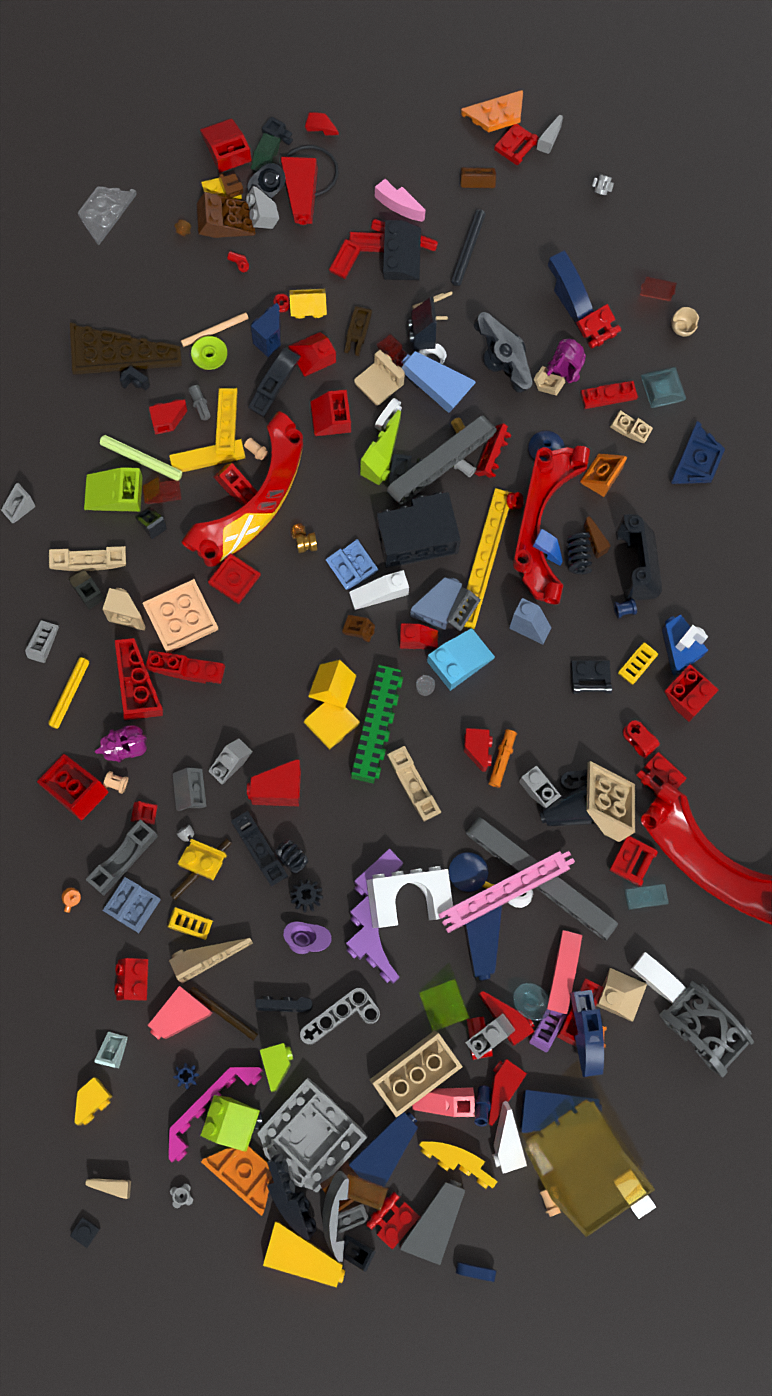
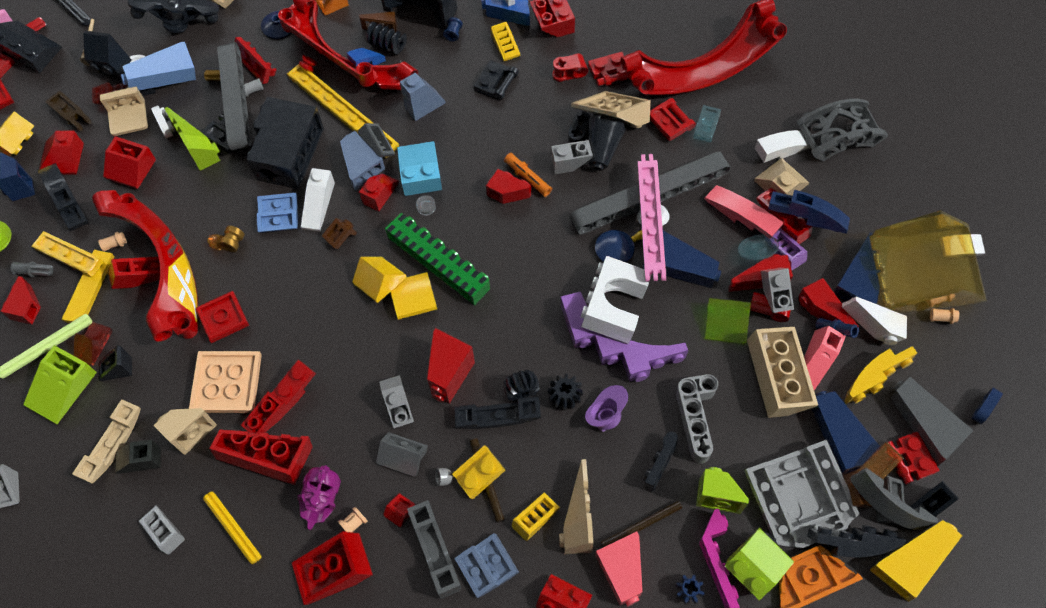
camera: 55 degrees left, 10 degrees down
tan slope [387,746,441,821] -> none

